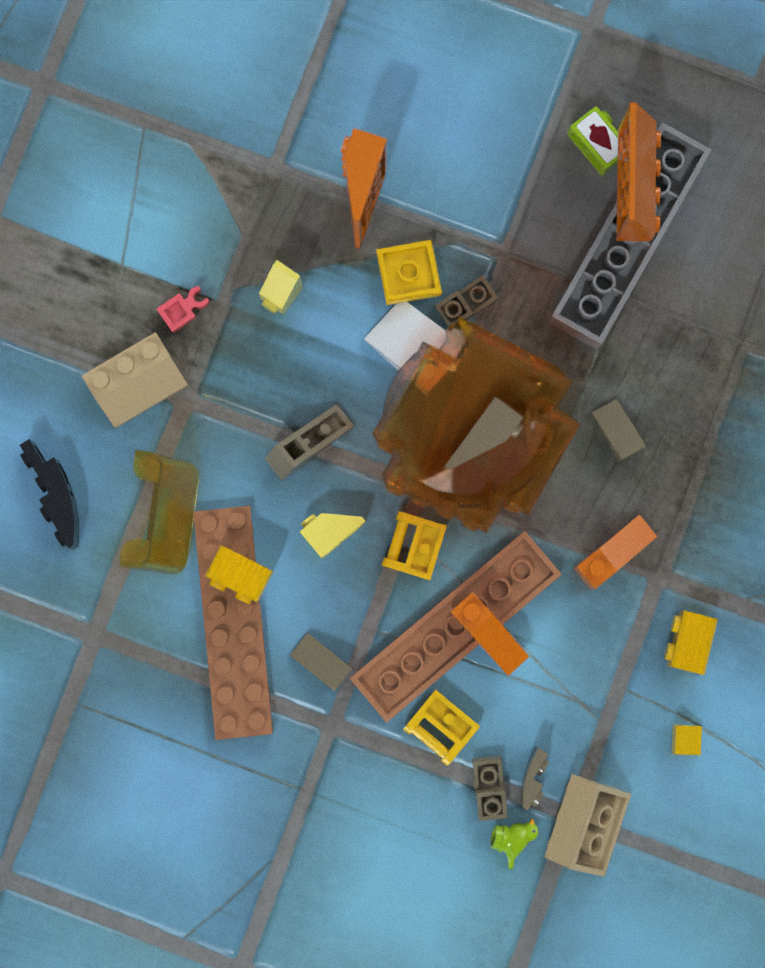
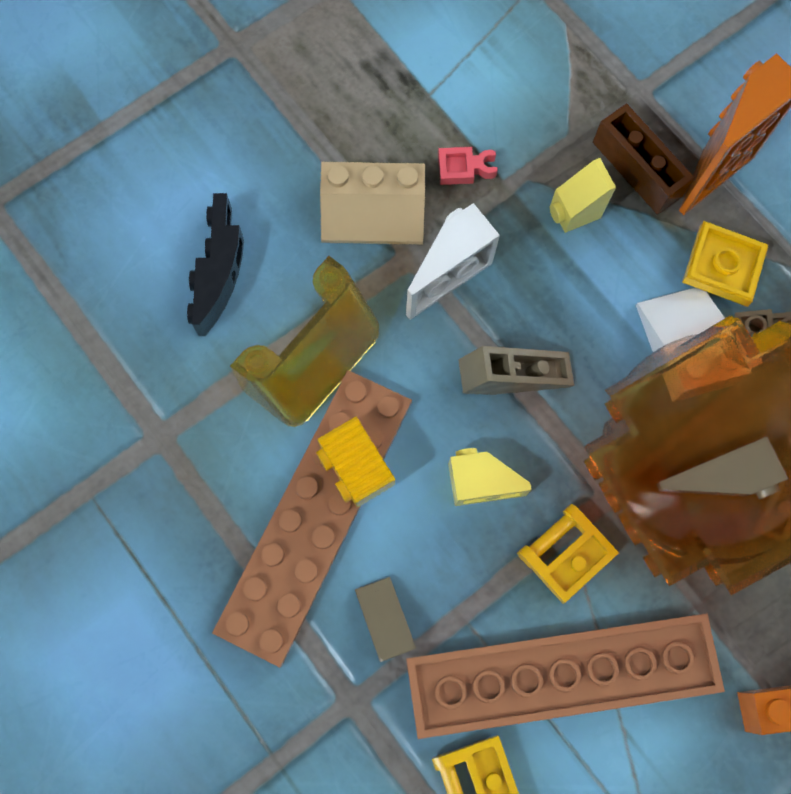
camera: 30 degrees right, 10 degrees down
orange slope [450,592,529,676] -> none
none -> white slope [406,203,500,320]
none -> reddish brown brick [592,103,695,215]

